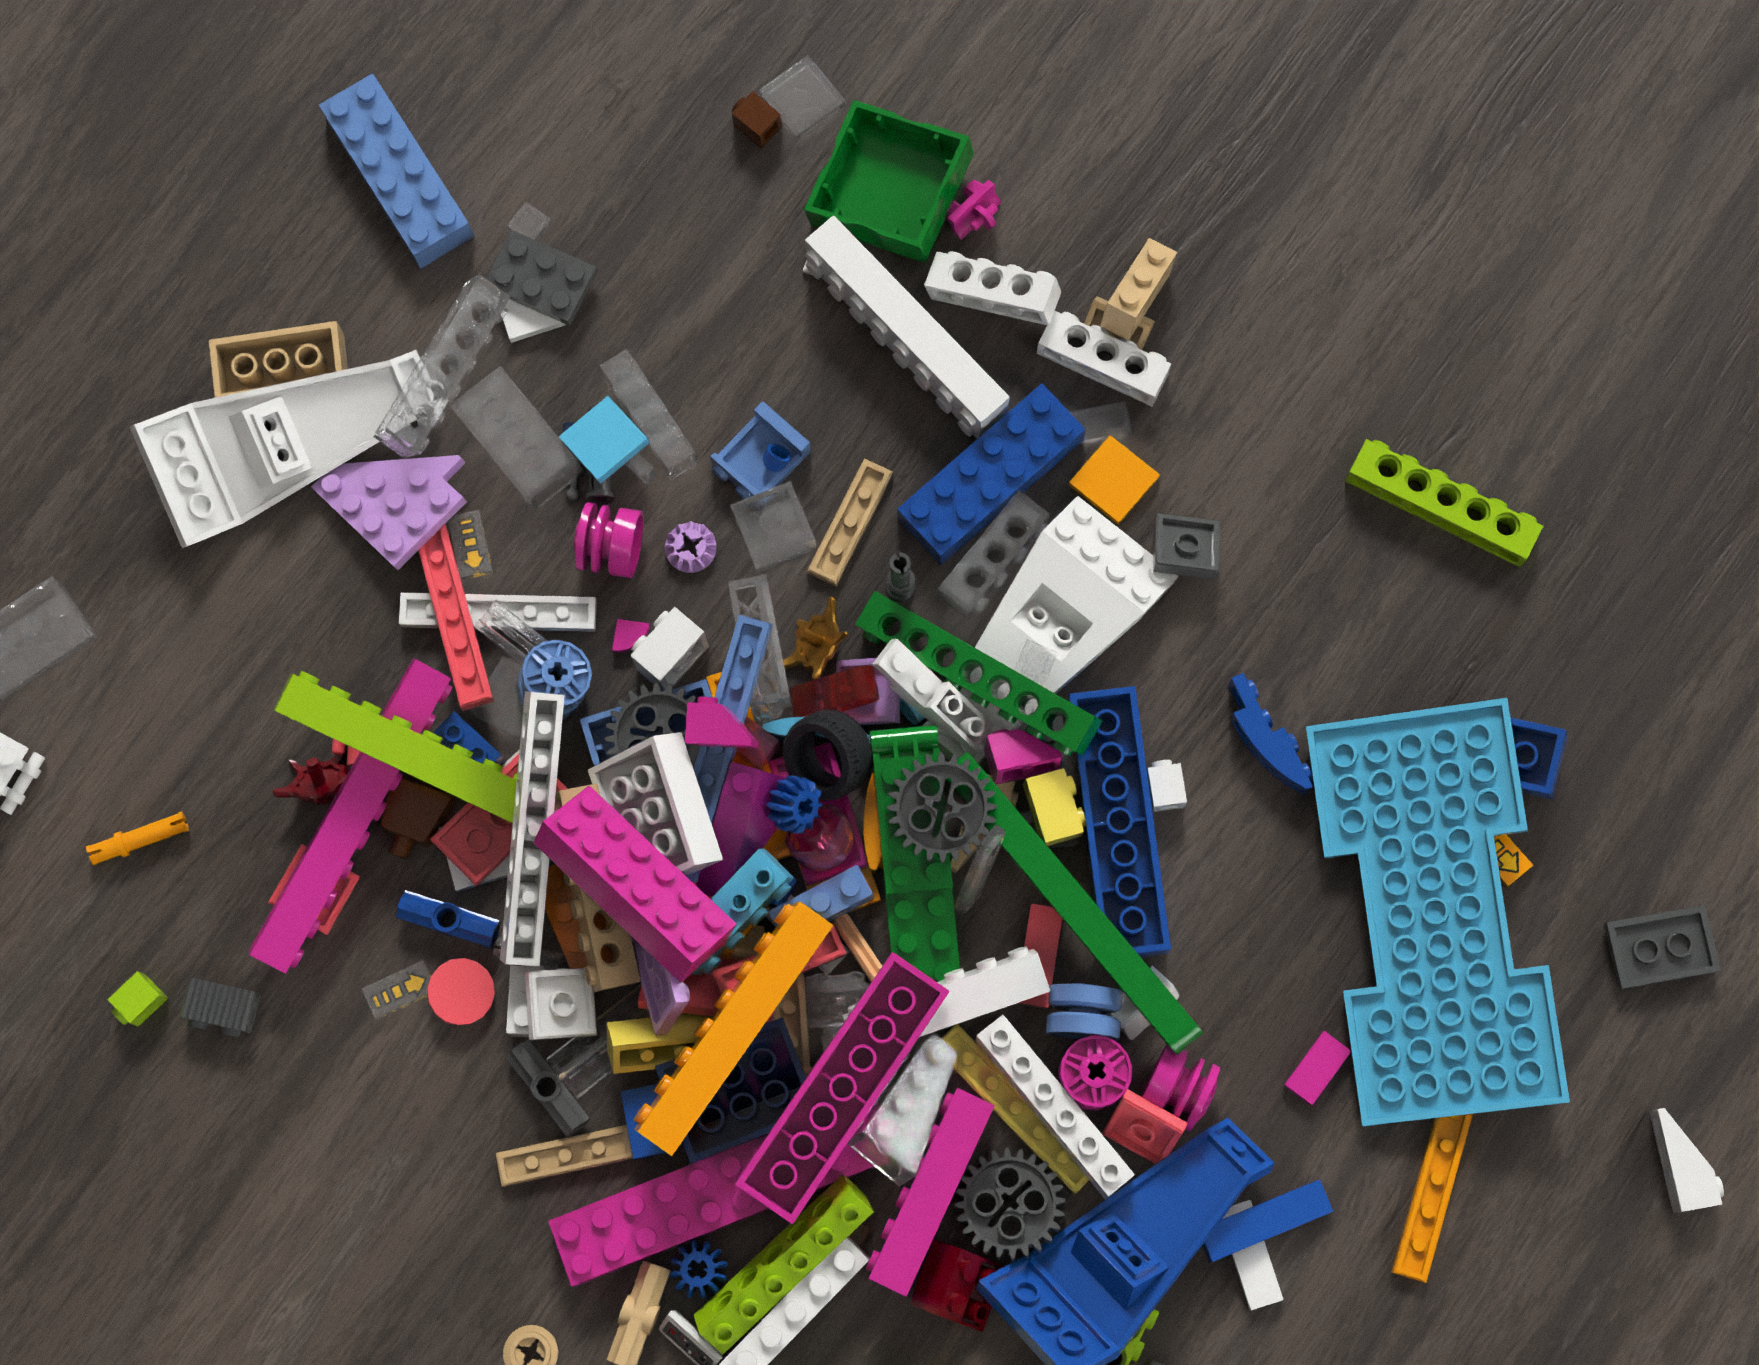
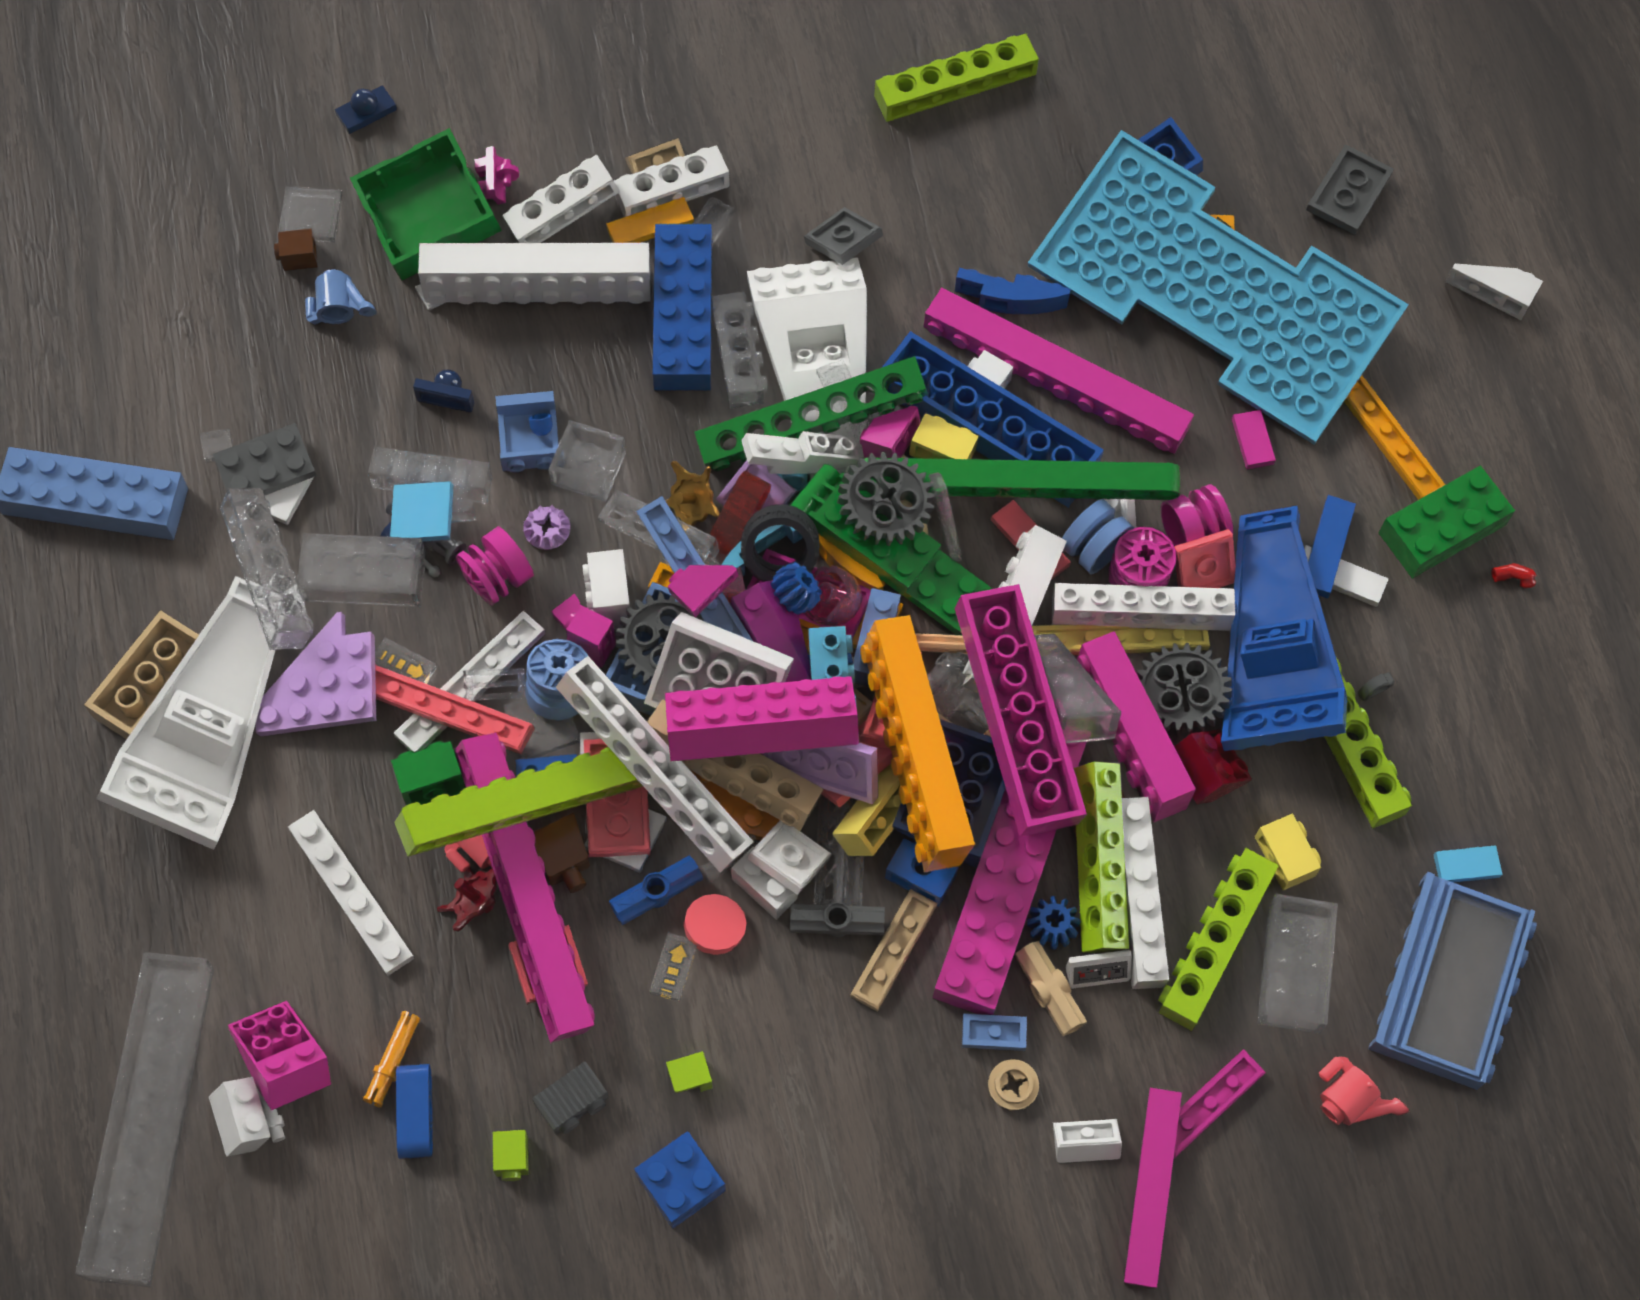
camera: 55 degrees left, 10 degrees down
tan tile [807,458,893,587] -> none
dark grey pin [886,552,915,602] -> none
light orange tile [1069,435,1160,525] -> none
tan brick [1100,238,1177,341] -> none
none -> dark pink slope [228,1001,331,1110]
none -> white plate [288,810,414,976]
none -> medium blue piece [305,269,377,324]
none -> dark blue tile [334,85,397,134]
none -> green brick [391,741,466,805]
none -> blue beam [396,1064,433,1159]
none -> dark blue tile [413,370,475,413]
none -> dark pink brick [565,605,616,668]
none -> light orange tile [606,197,694,243]
none -> blue brick [634,1131,726,1229]
none -> lime panel [666,1051,713,1093]
none -> dark pink brick [924,287,1194,454]
none -> medium blue plate [962,1014,1027,1051]
none -> green brick [1378,465,1515,579]

